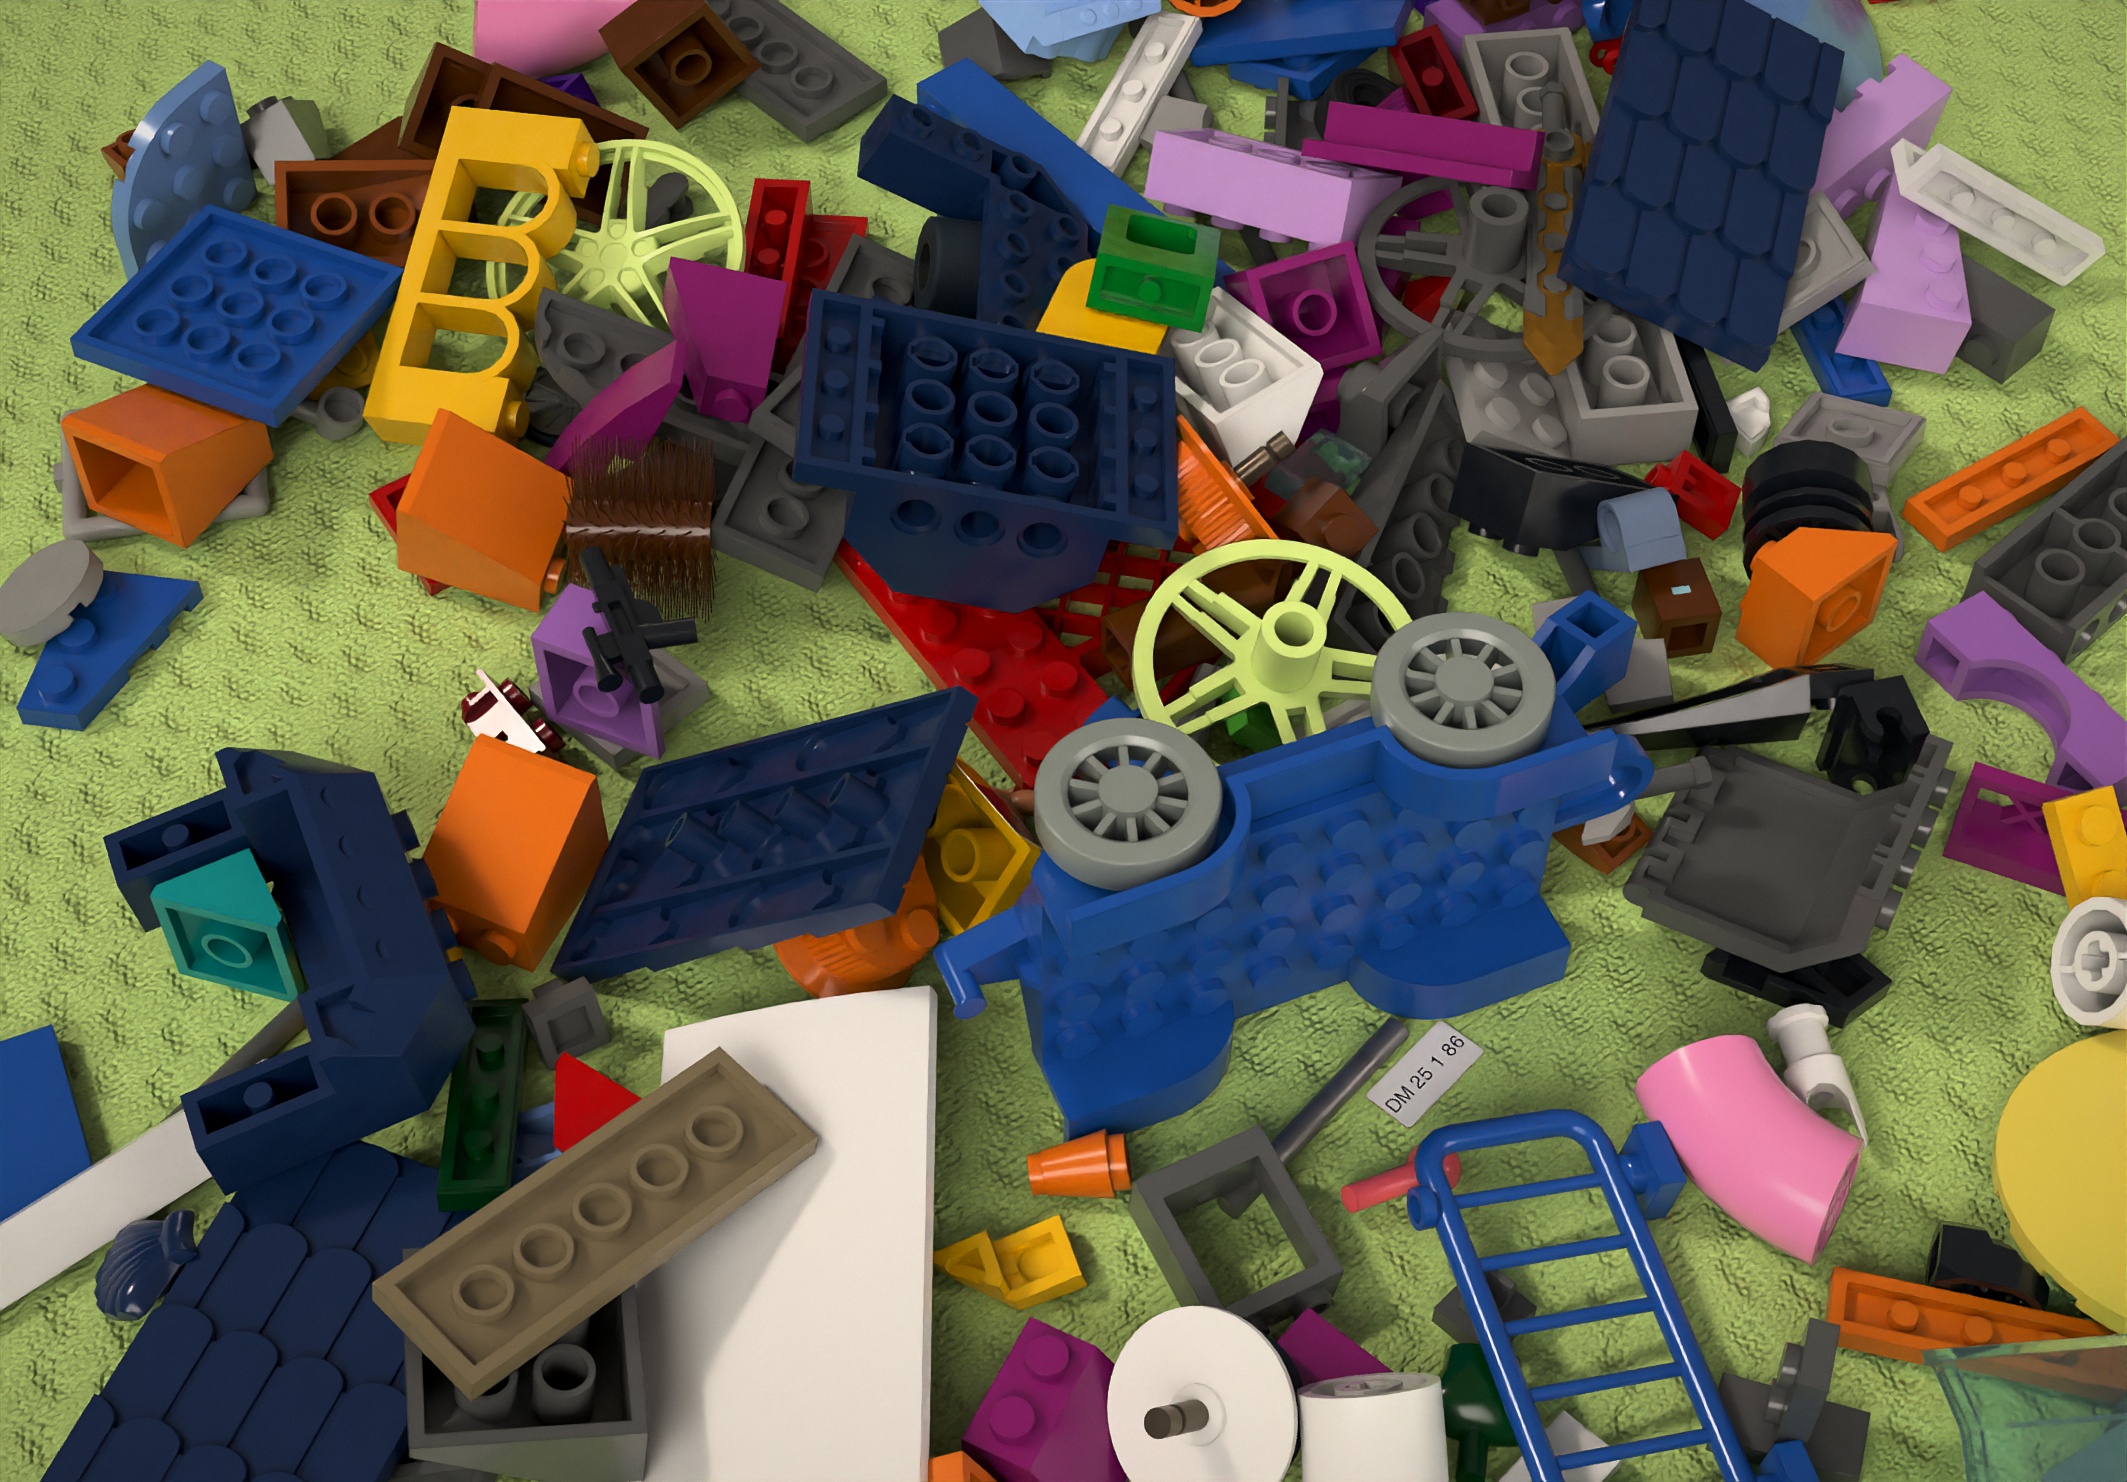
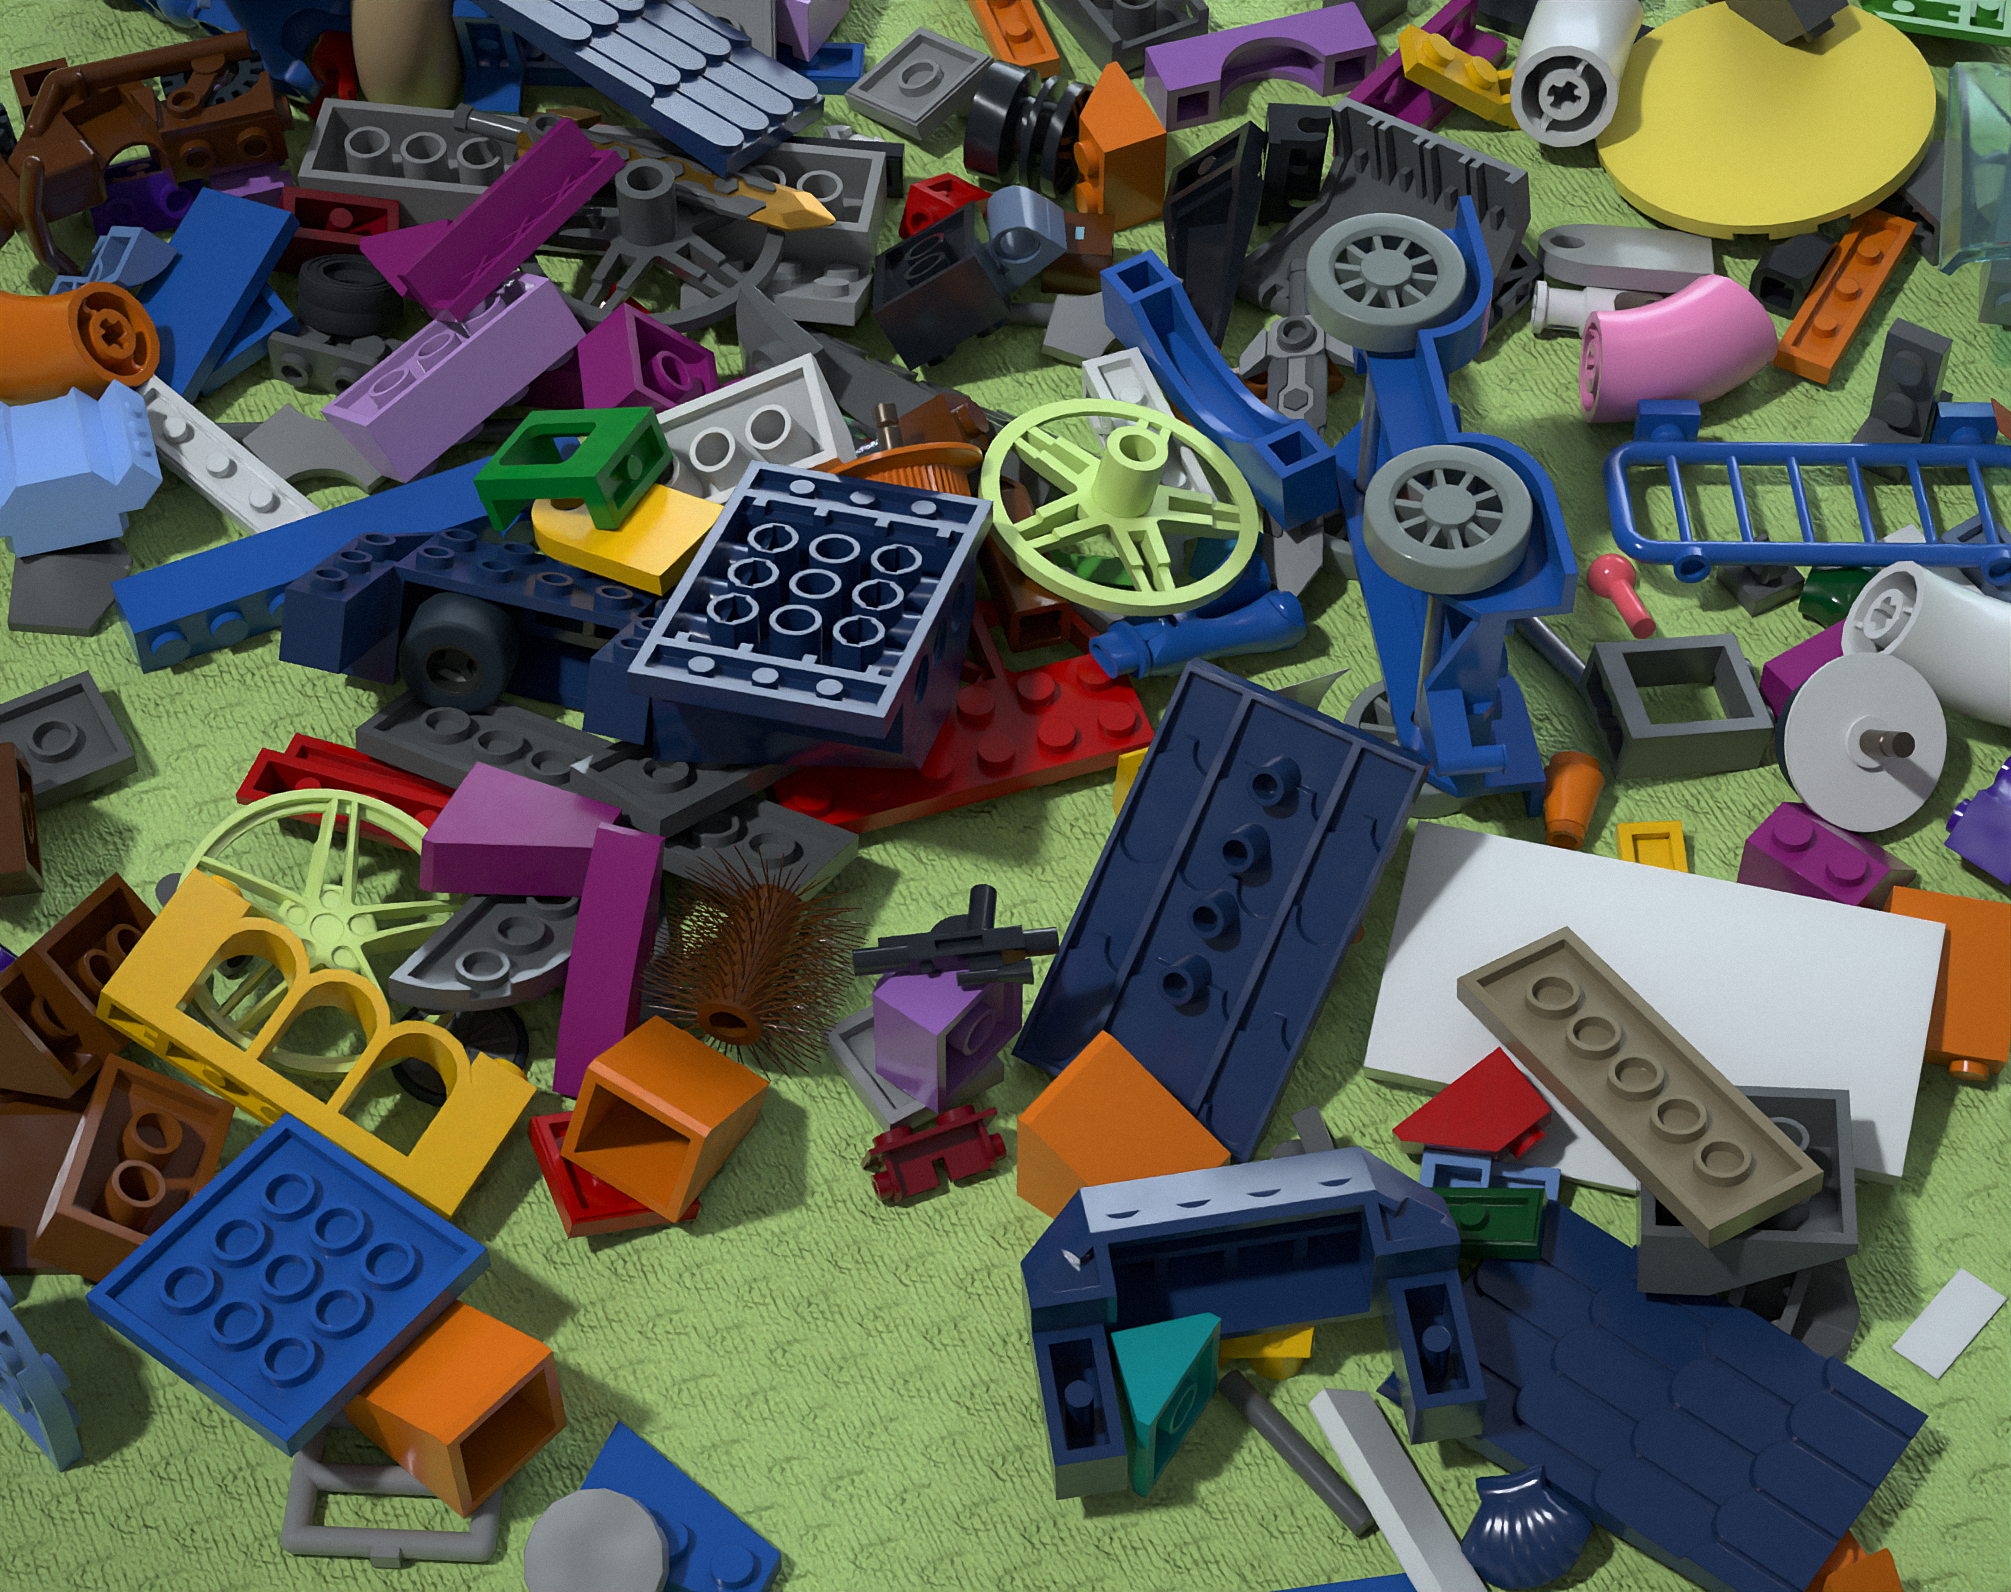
camera: 75 degrees left, 0 degrees up
none -> light grey tile [1537,224,1714,293]

